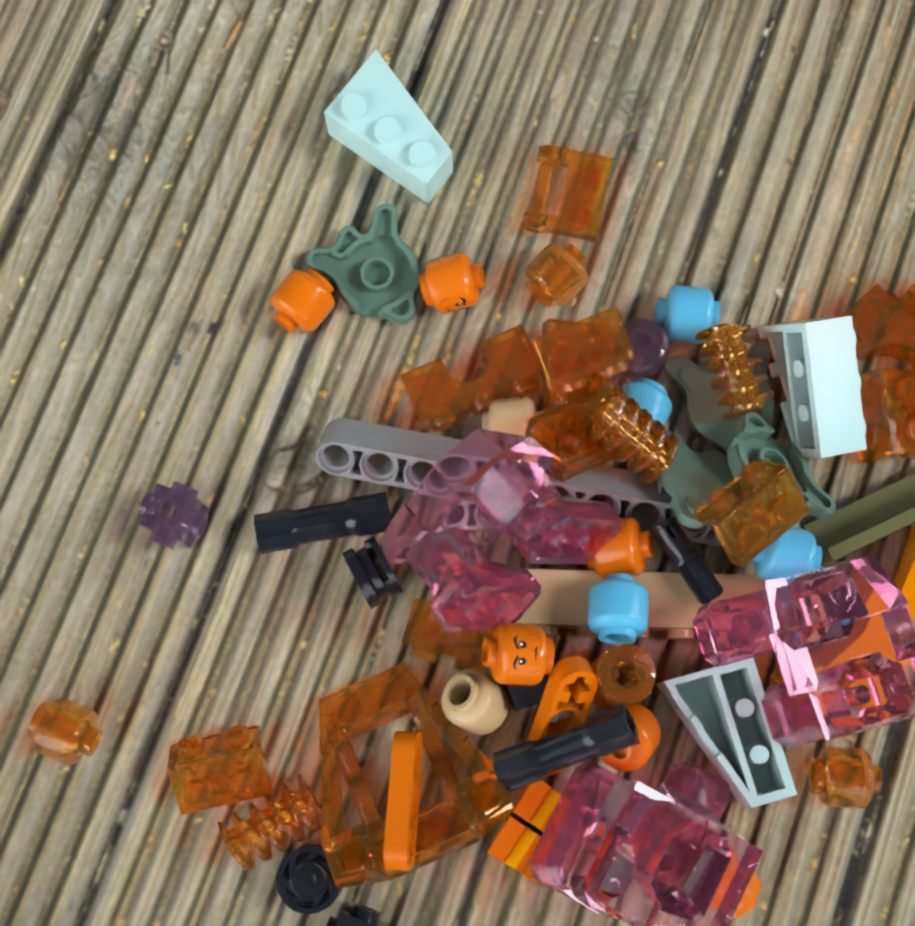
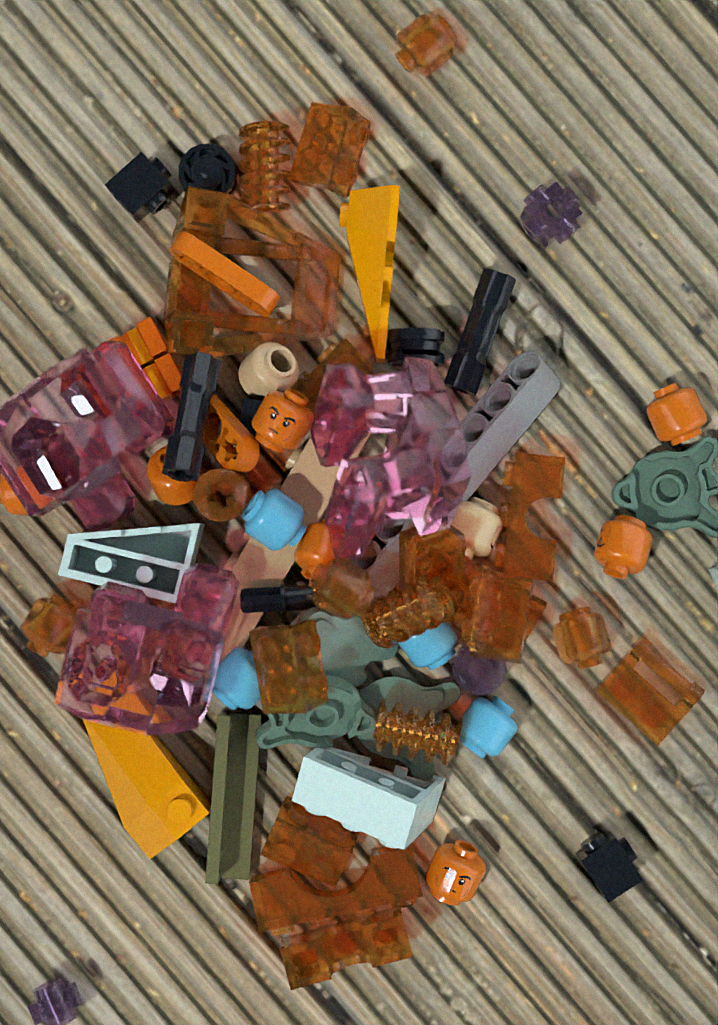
camera: 115 degrees right, 10 degrees up
none -> clear orange head [309,557,375,620]
none -> light orange wedge [339,185,400,364]
none -> orange head [425,840,486,906]
none -> black brick [576,831,643,903]

